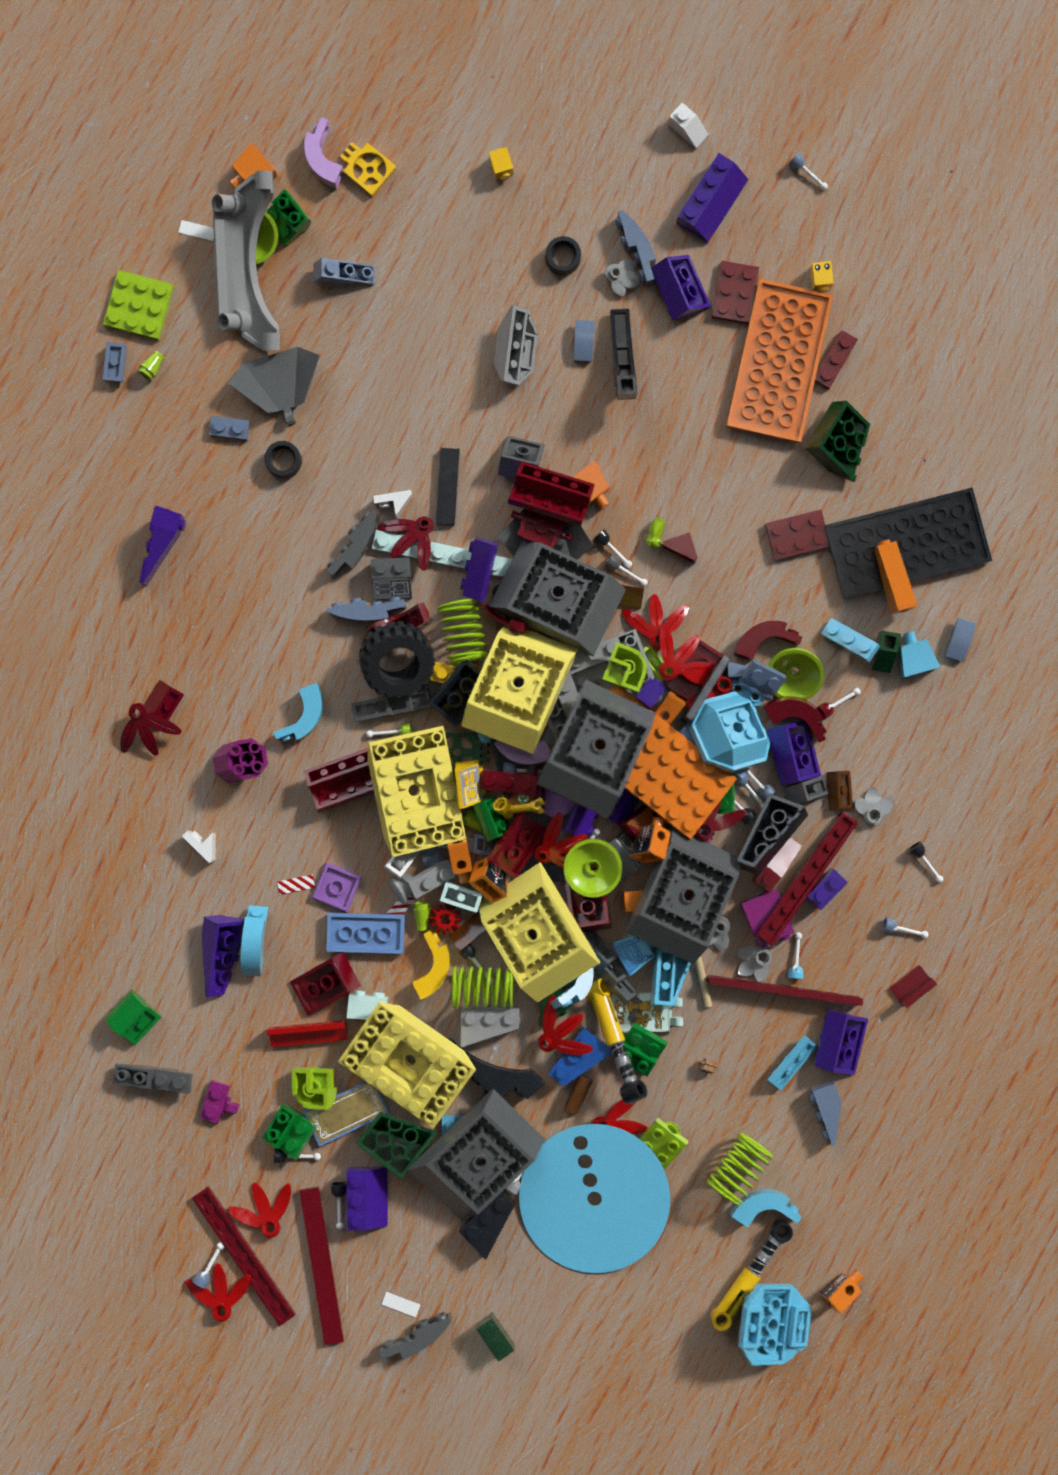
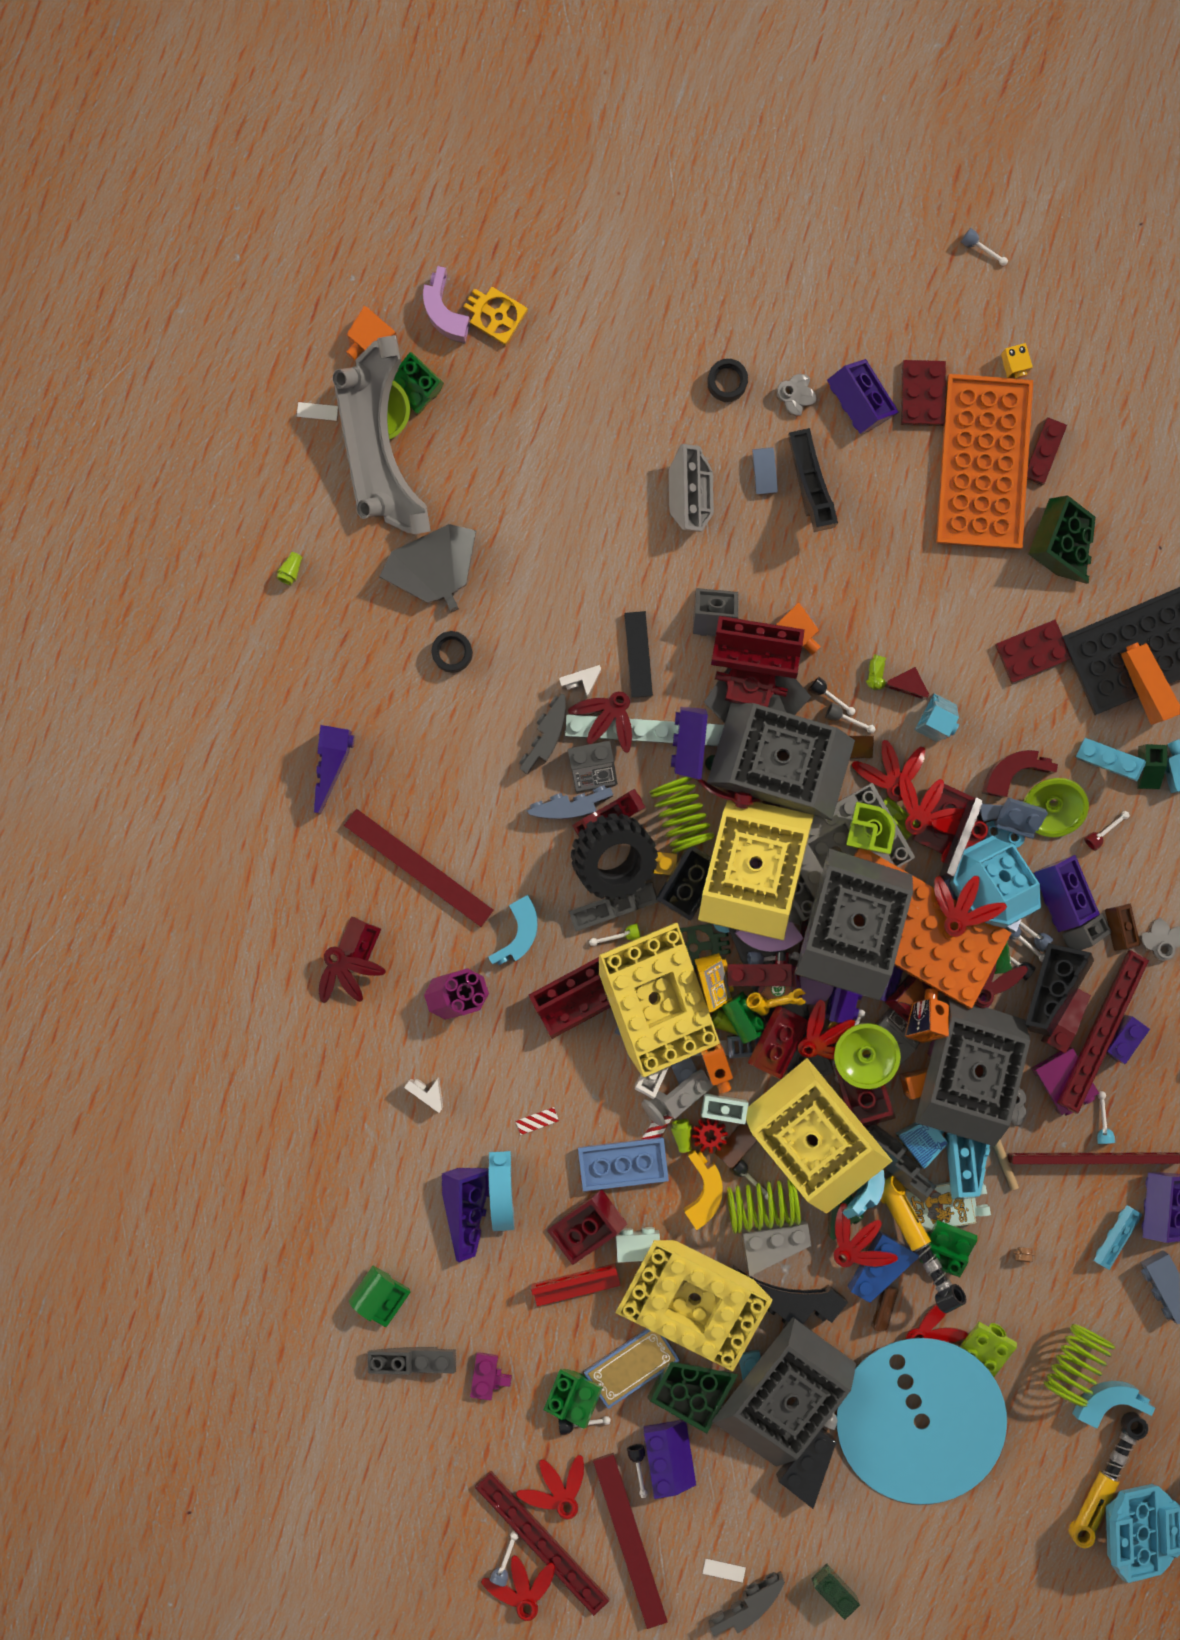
camera: 10 degrees left, 0 degrees up
lime plate [103,270,174,340] -> none
sand blue plate [103,342,127,383] -> none
sand blue plate [209,416,250,441] -> none
lime brick [292,1067,337,1110] -> none
medium lavender tile [312,862,362,912] -> none
sand blue slope [313,258,375,285] -> none
orange torso [469,856,508,904] -> none
yellow brick [489,147,513,180] -> none
sand blue slope [615,210,656,287] -> none
dark purple brick [635,678,665,709] -> none
orange torso [654,690,686,725] -> none
white slope [668,103,709,149] -> none
dark purple slope [676,153,749,243] -> none
light grey plate [736,946,772,982] -> none
dark red arch [764,696,827,743] -> none
none -> dark red tile [344,809,494,927]
none -> medium azure wedge [915,693,959,742]
none -> red plant [934,876,1007,937]

